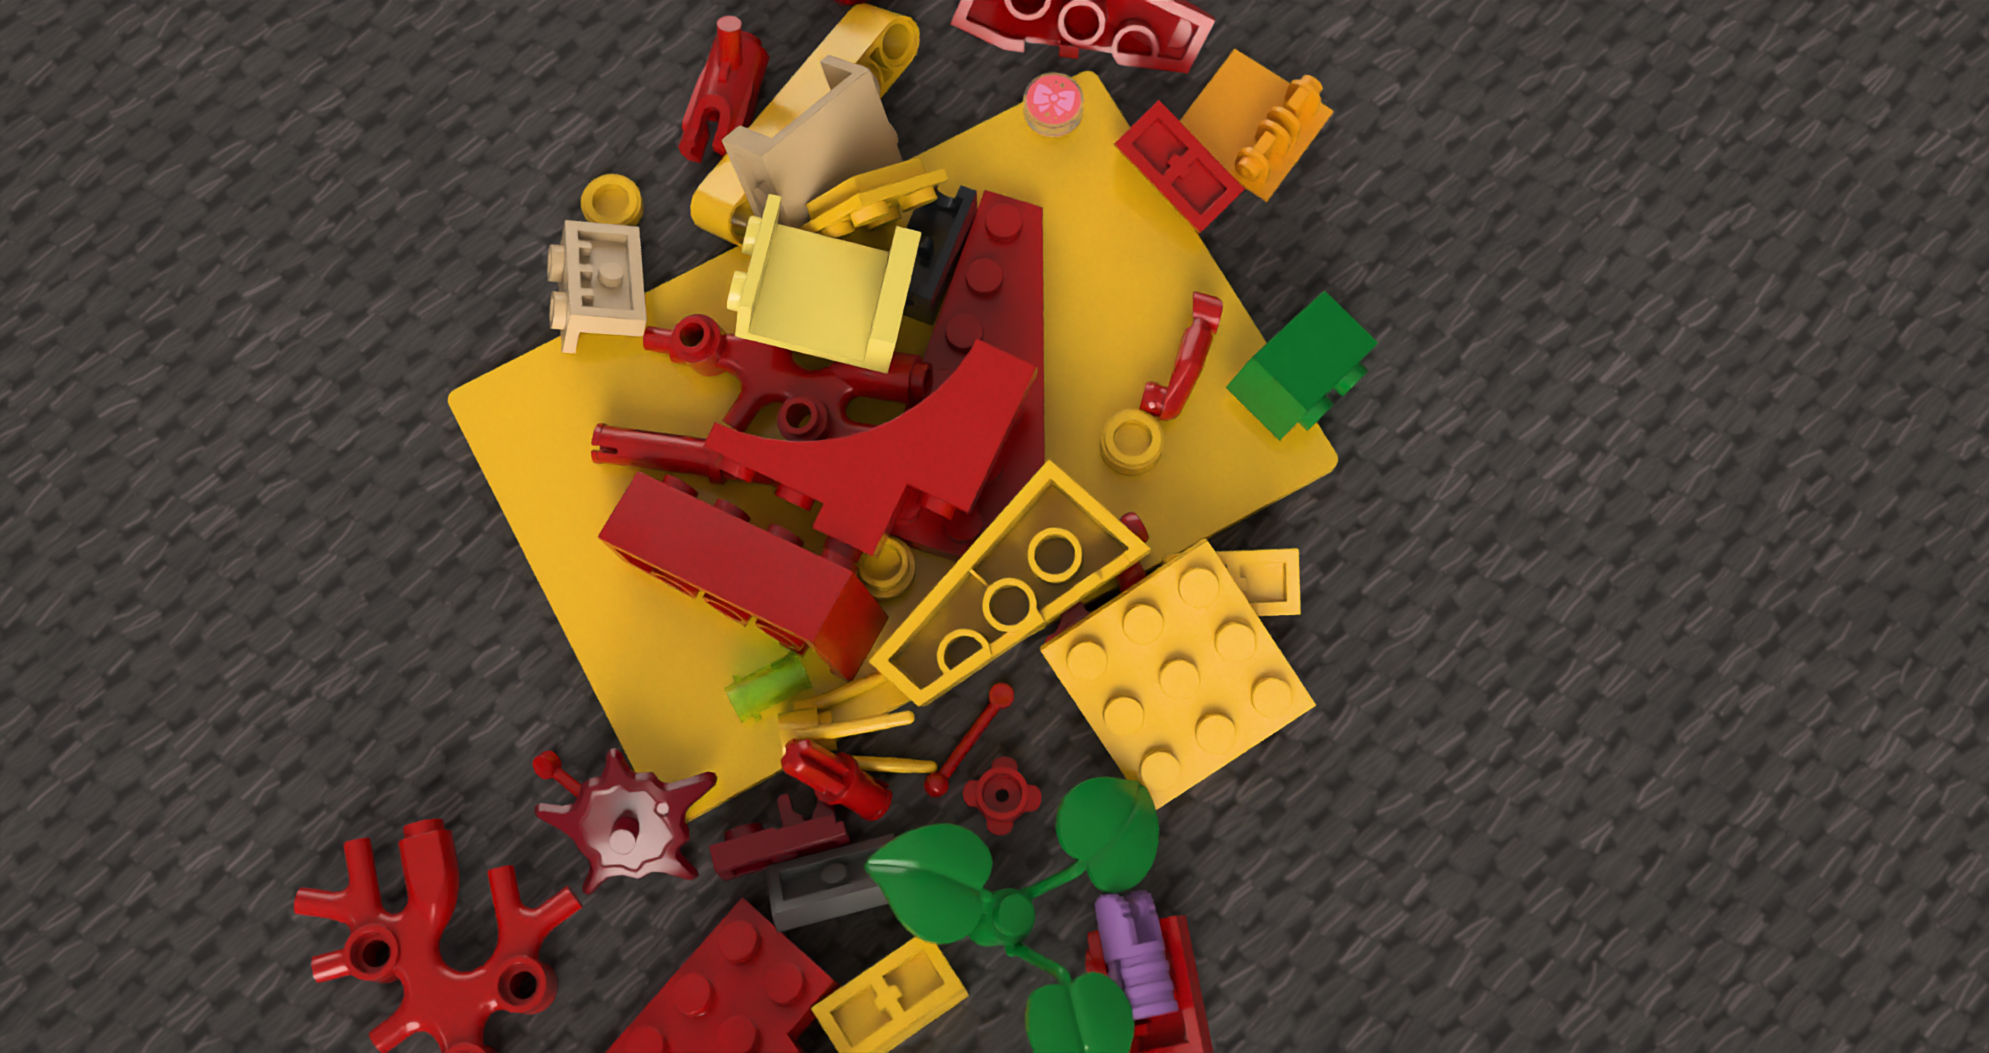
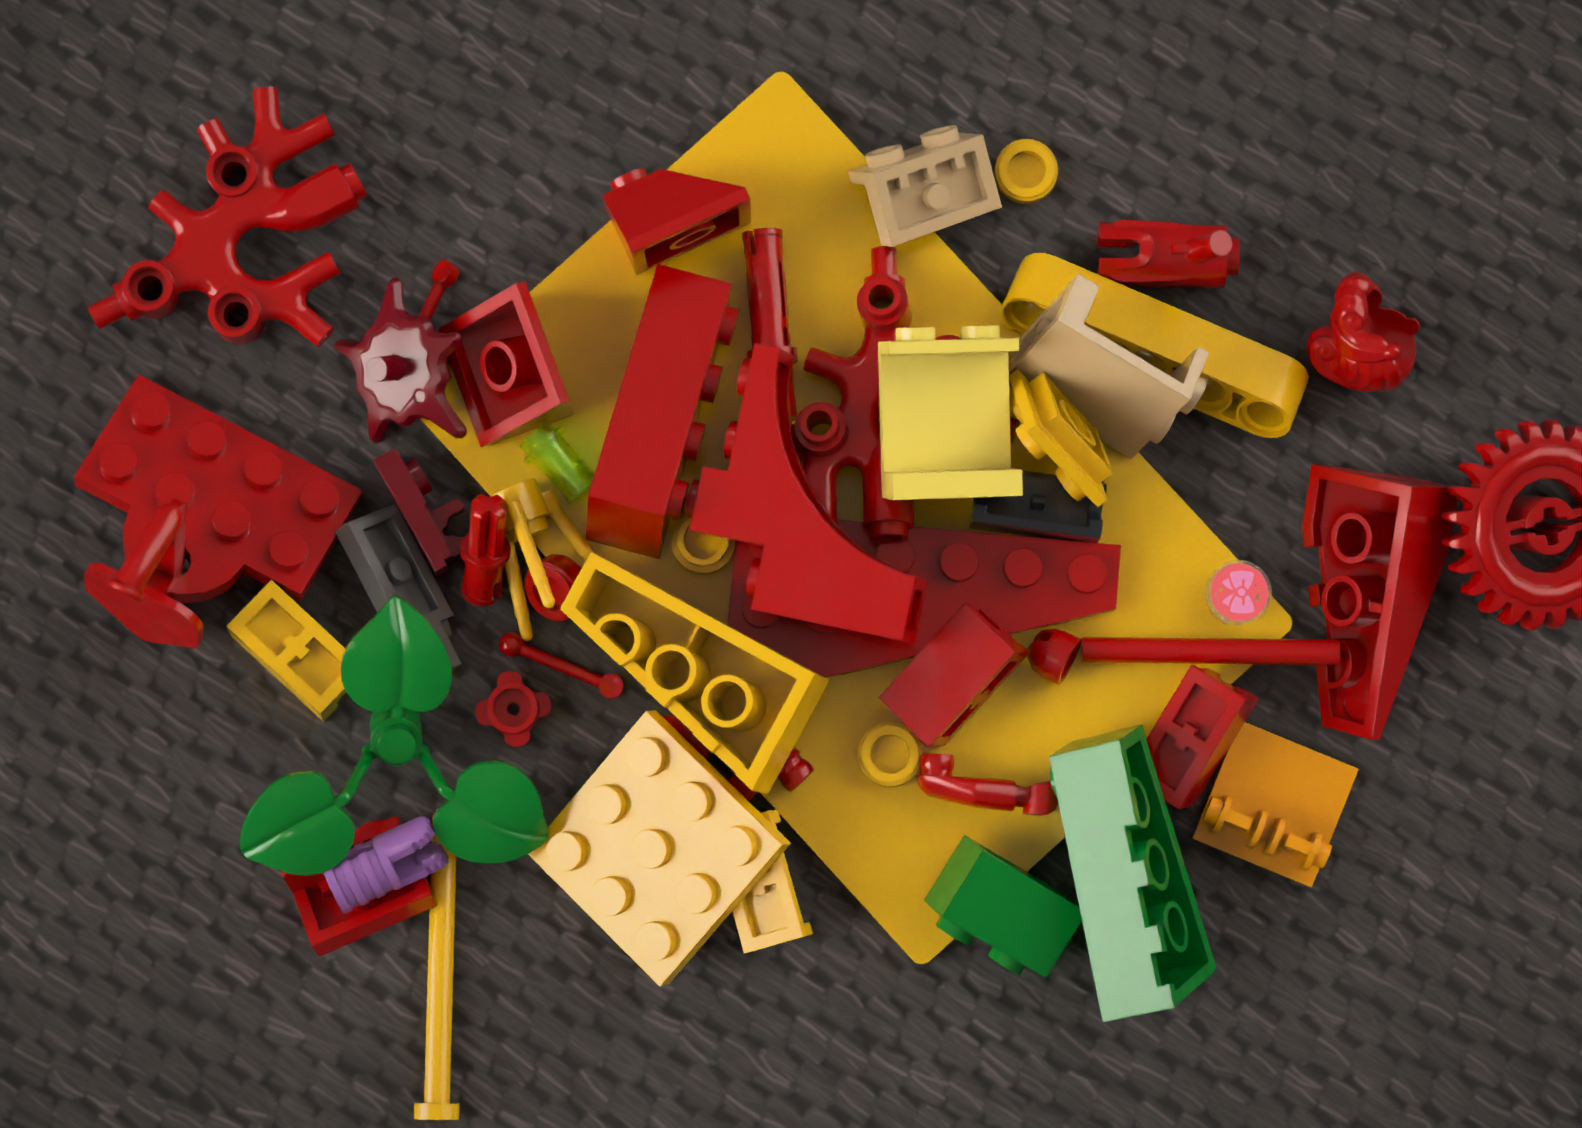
camera: 75 degrees right, 10 degrees up
none -> yellow bar [414,809,459,1120]
none -> red slope [438,282,574,447]
none -> red tile [524,554,582,621]
none -> red slope [602,168,751,275]
none -> red hinge [878,603,1030,747]
none -> red hinge [1027,628,1082,685]
none -> wedge [1049,724,1217,1022]
none -> red bar [1081,637,1340,665]

